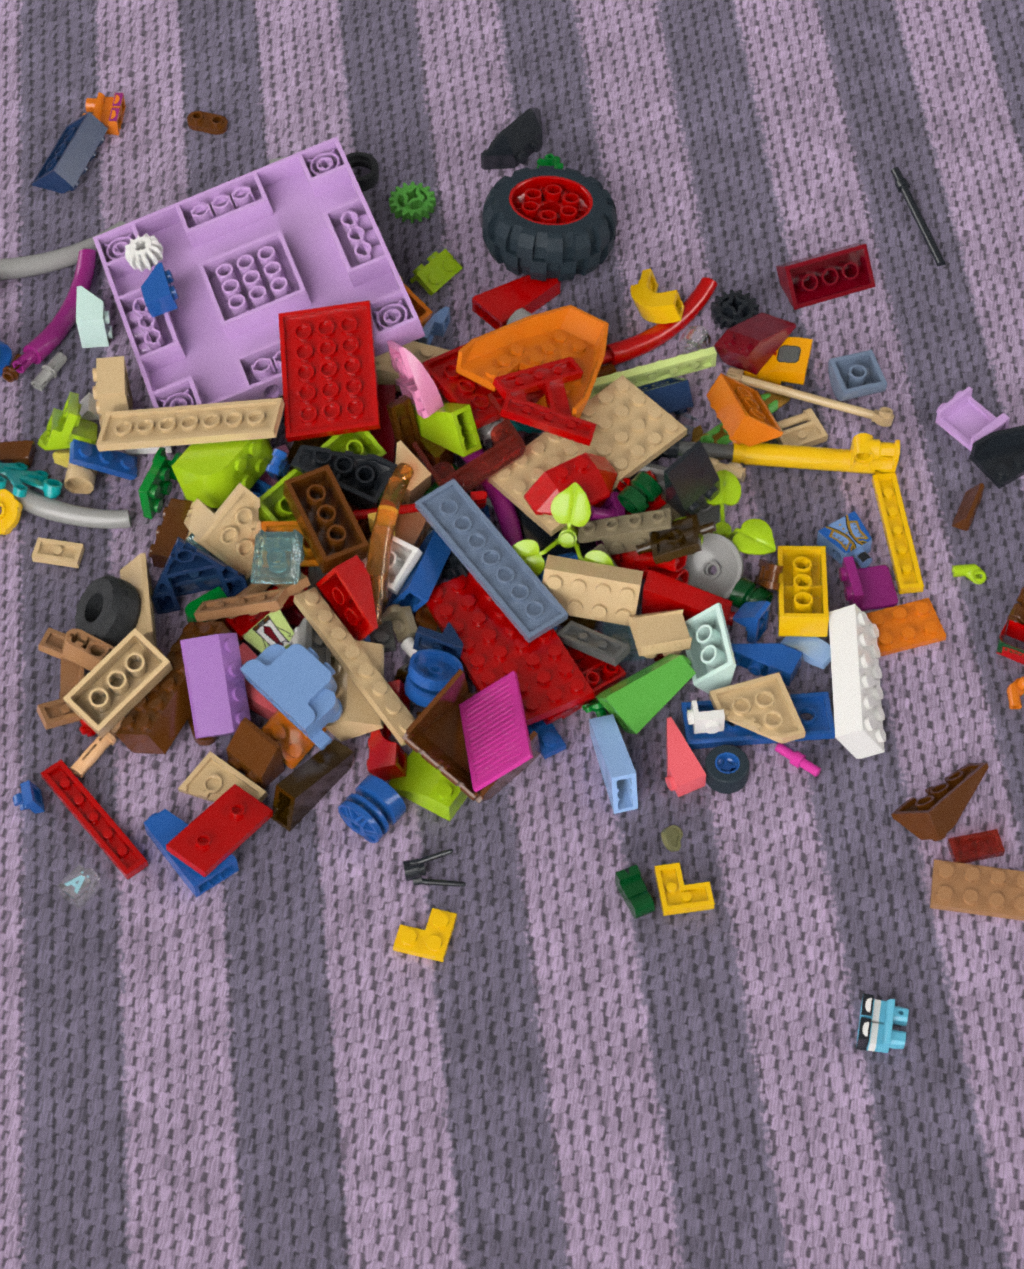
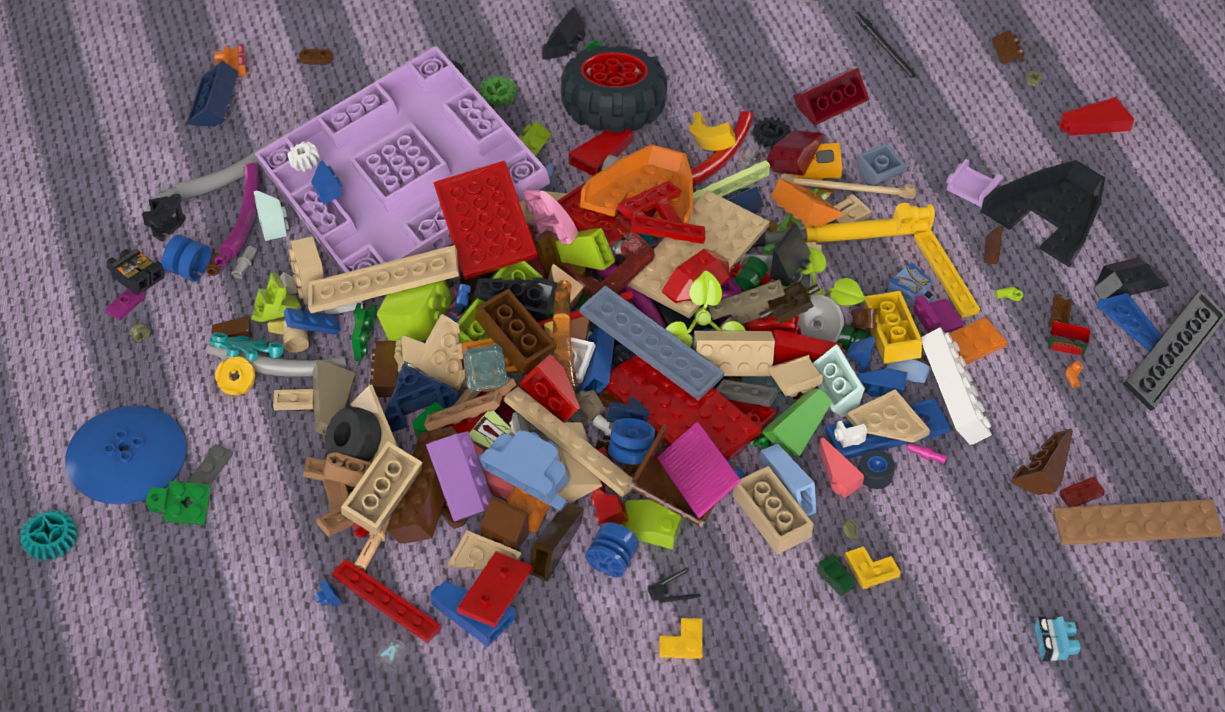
camera: 15 degrees left, 5 degrees down
none -> dark tan slope [313,359,355,436]
none -> tan brick [733,466,813,555]

